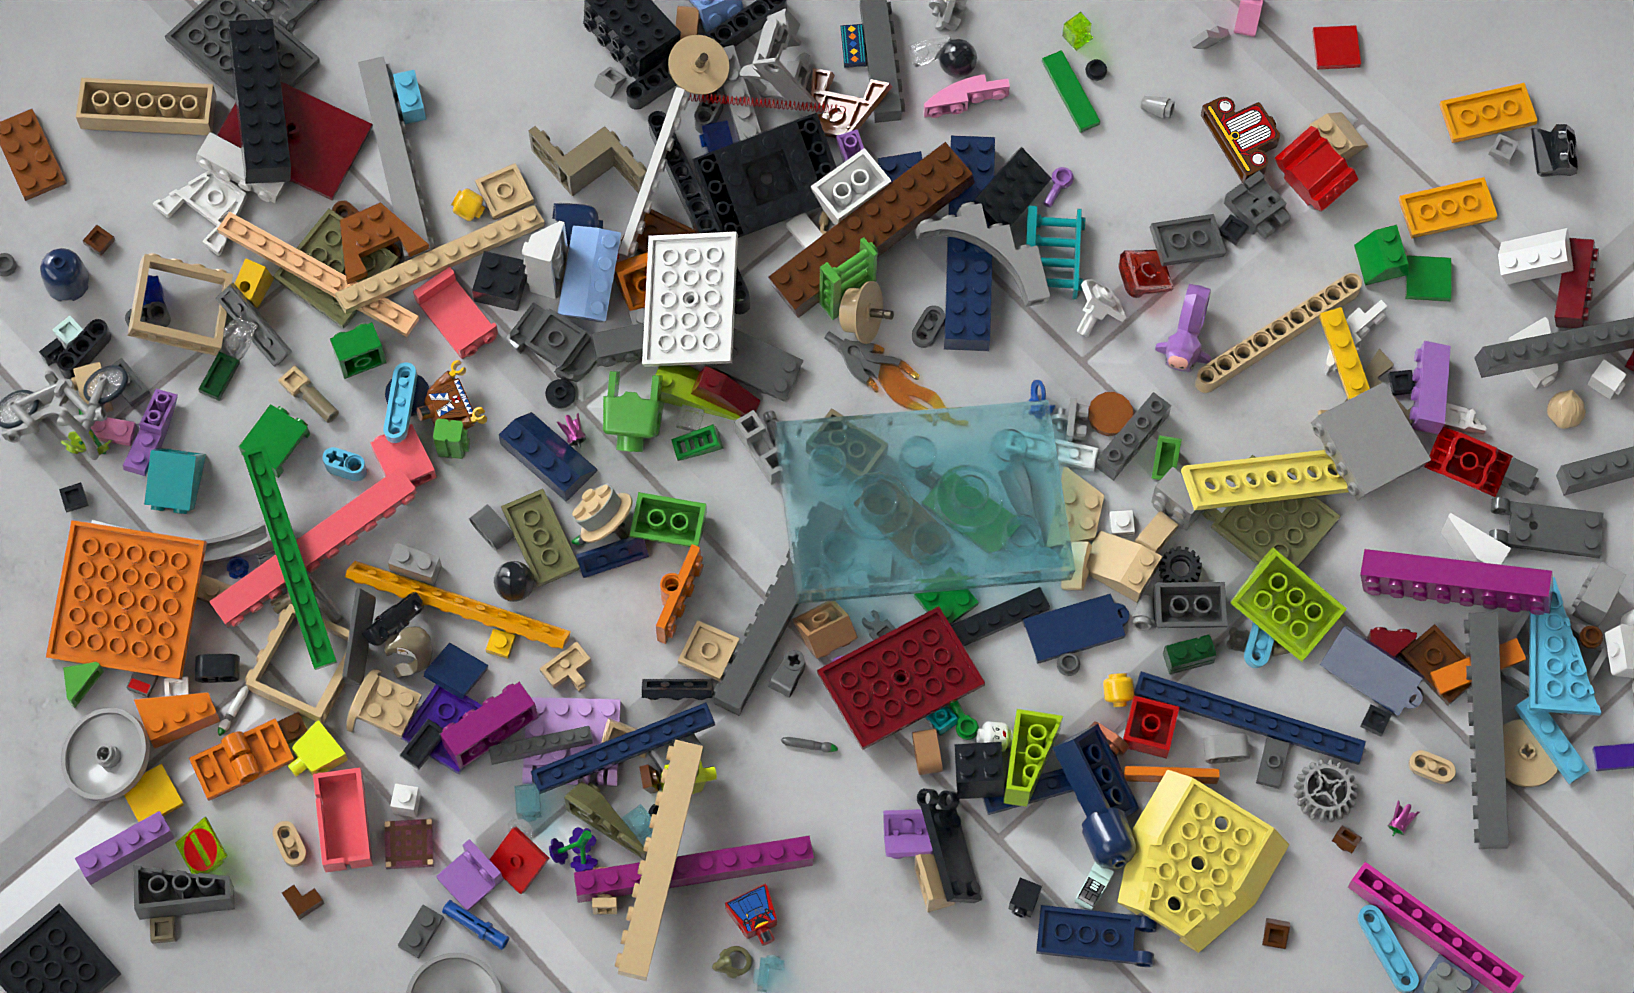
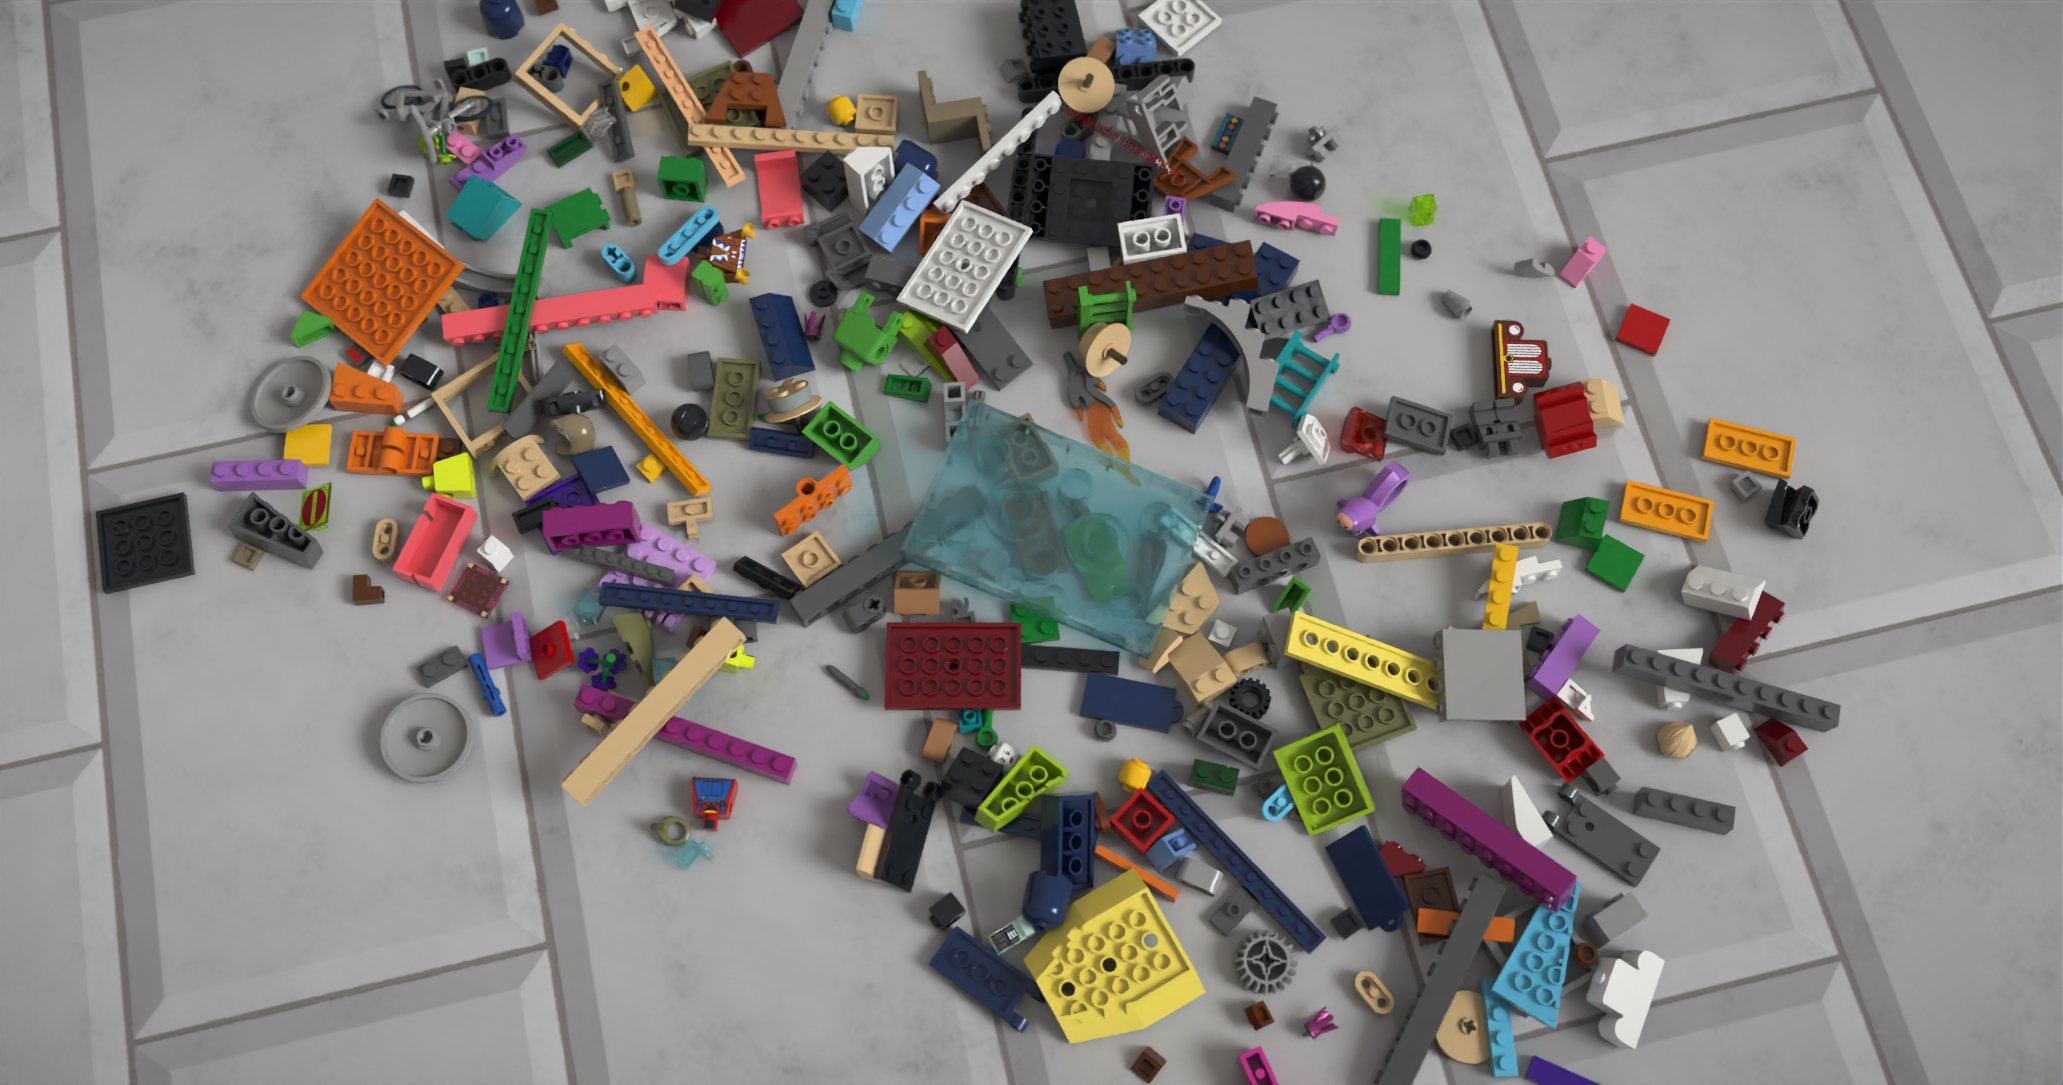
camera: 30 degrees right, 0 degrees up
none -> medium blue slope [1145,827,1199,872]

